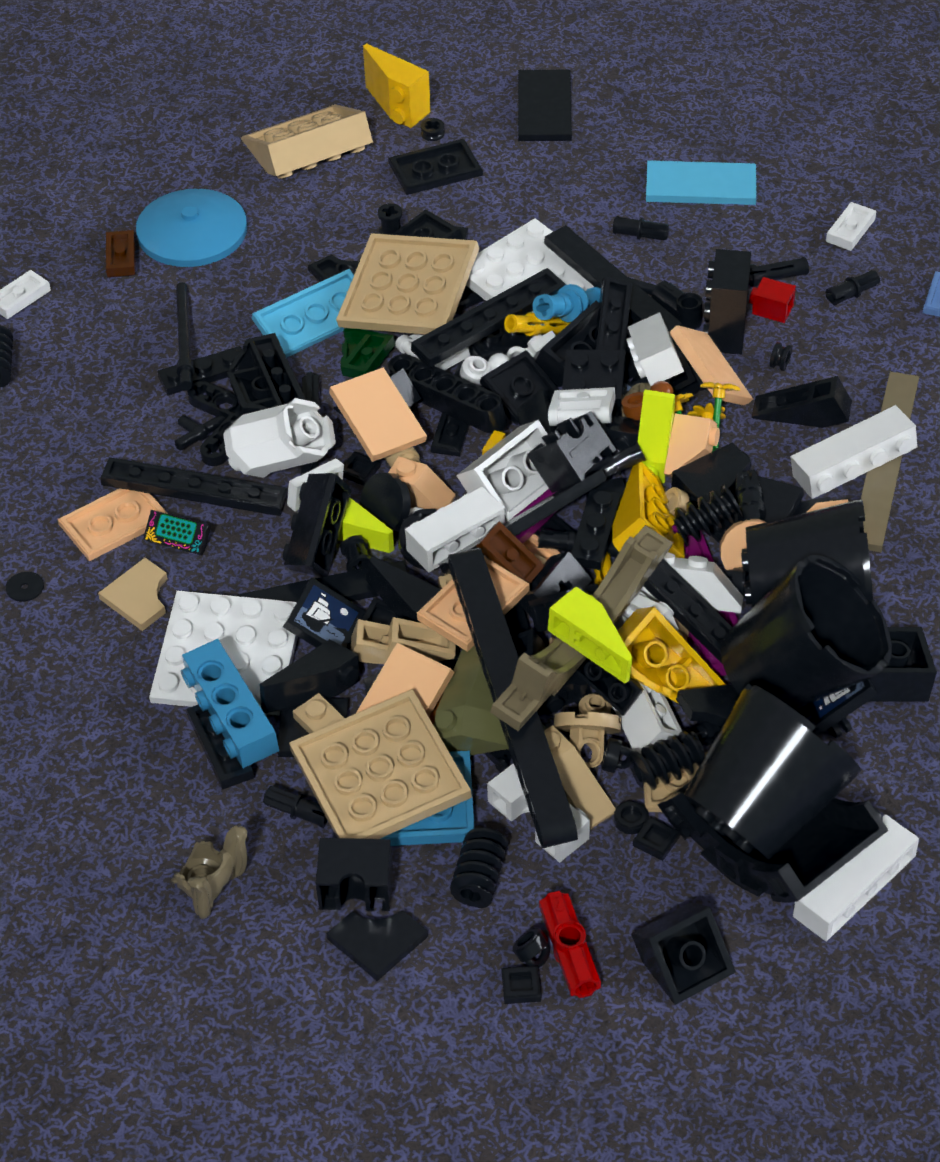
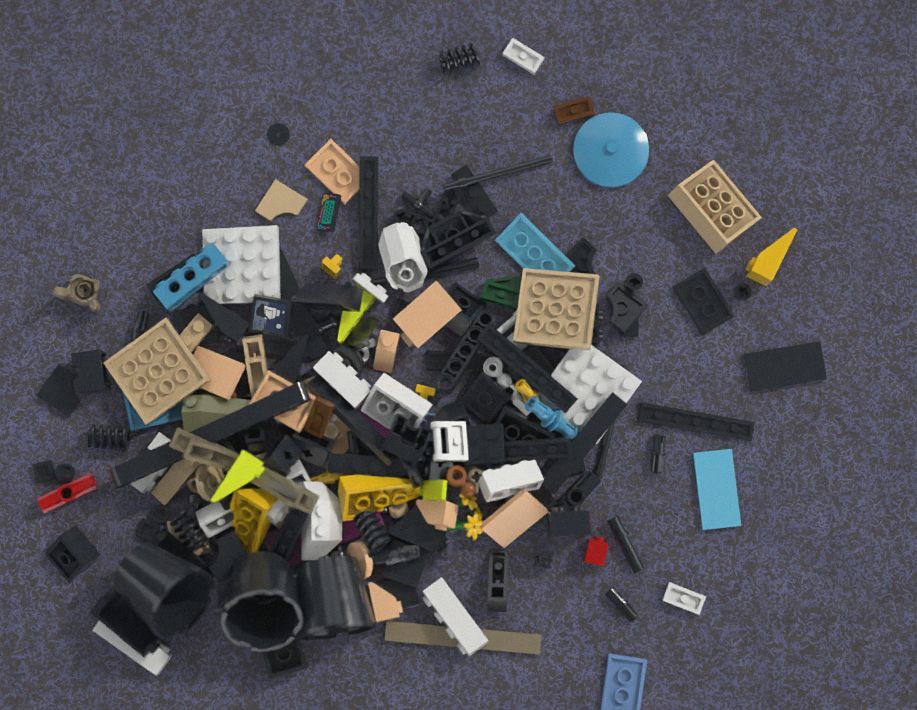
camera: 80 degrees right, 35 degrees up
none -> yellow tile [321,254,343,279]
none -> black tile [637,402,755,441]

